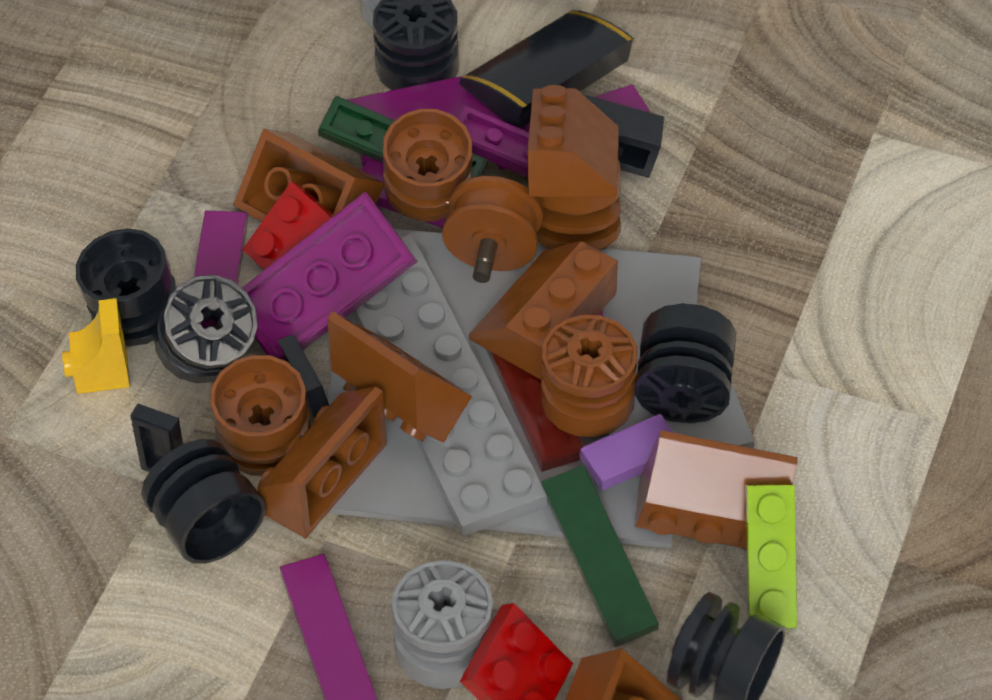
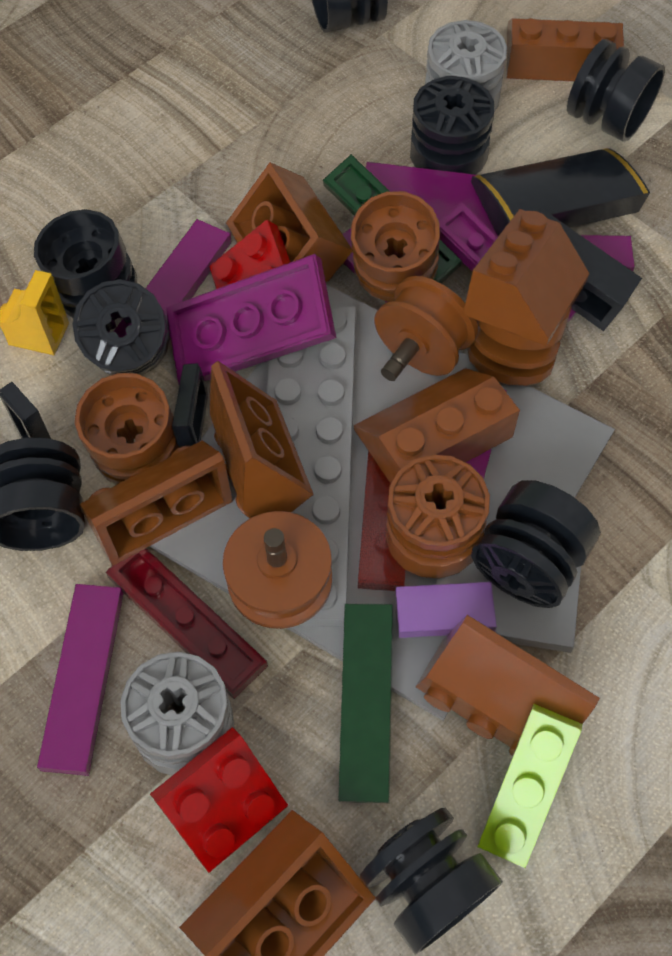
camera: 25 degrees right, 10 degrees up
none -> dark red tile [106,548,268,699]
none -> dark orange wheel [223,511,332,629]

